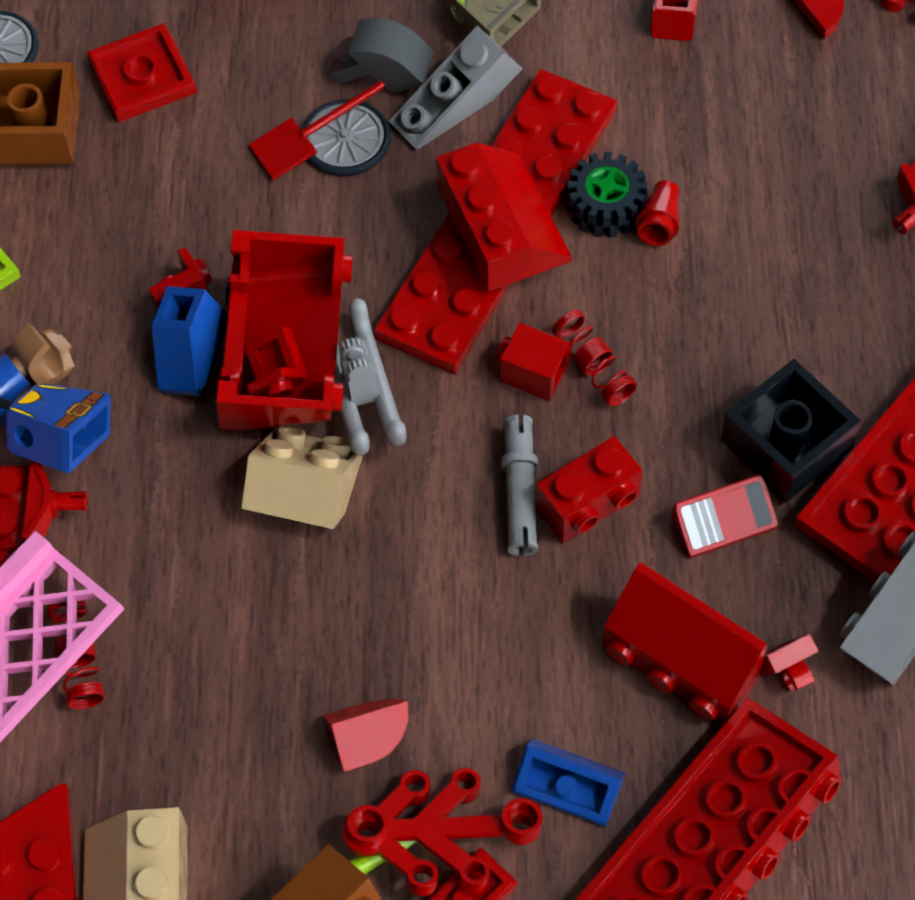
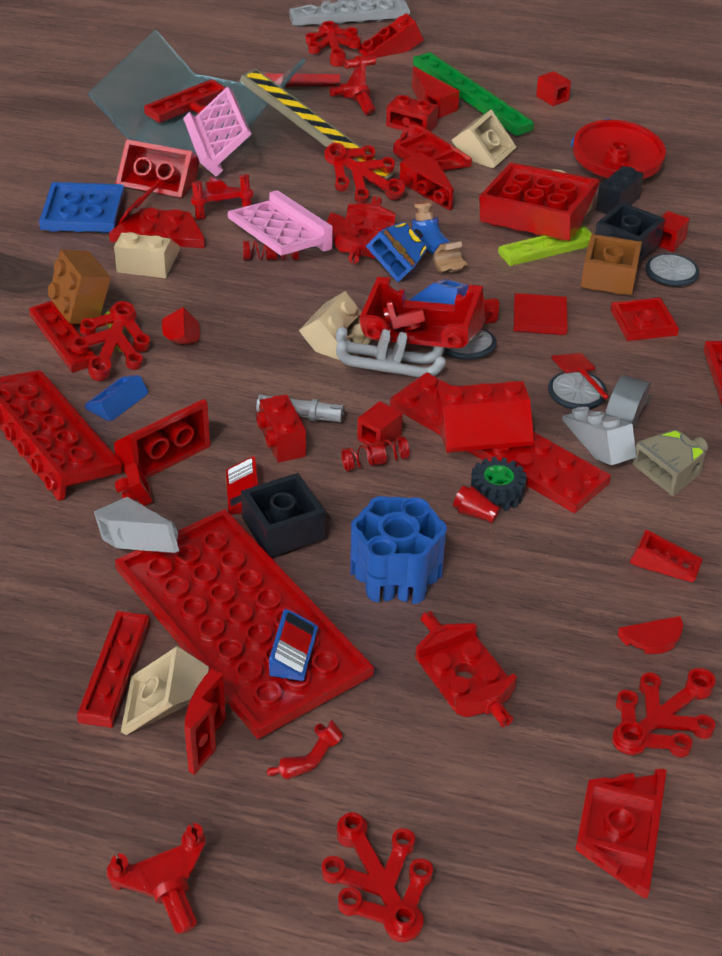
camera: 100 degrees right, 20 degrees down
none -> blue piece [350,496,447,604]
none -> red tile [513,293,567,335]

